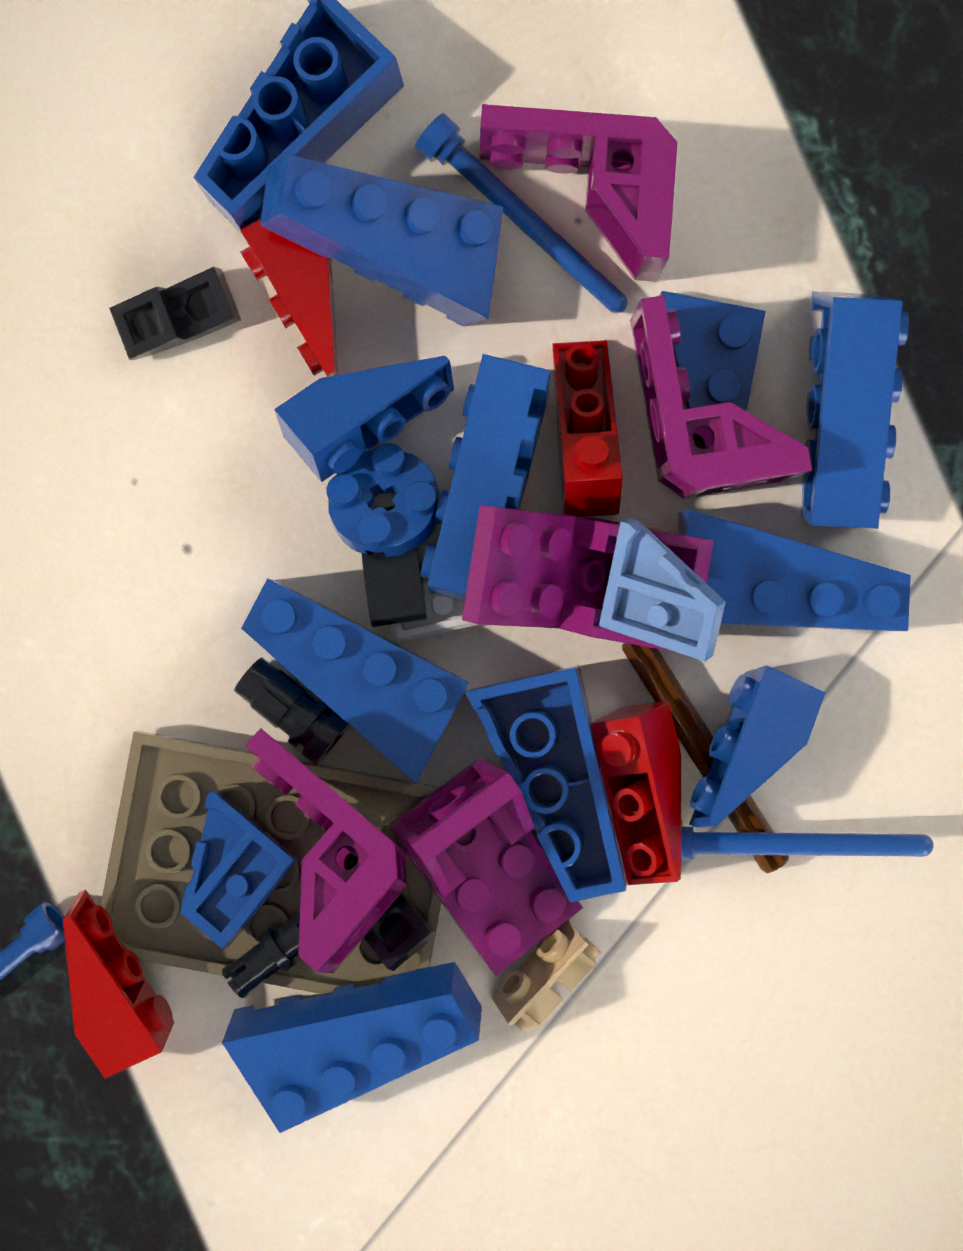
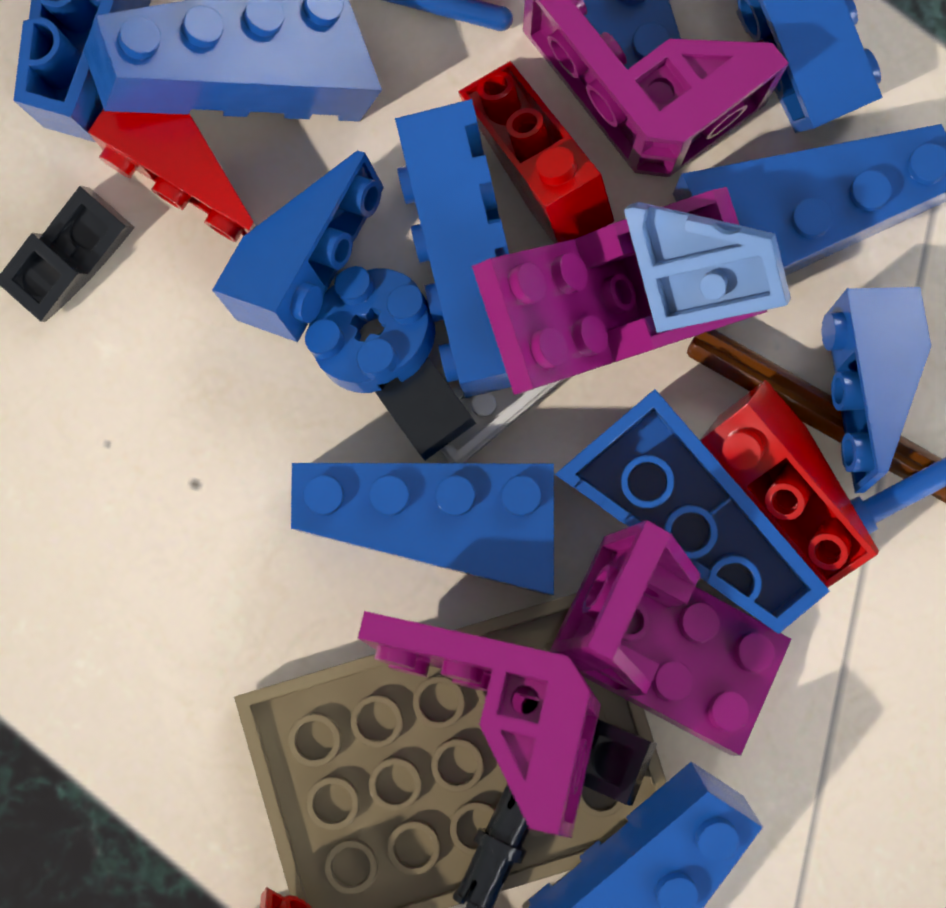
camera: 25 degrees left, 5 degrees down
blue wing [180,790,299,949] -> none
black axle [234,657,350,765] -> none
tan hinge [491,920,601,1033] -> none

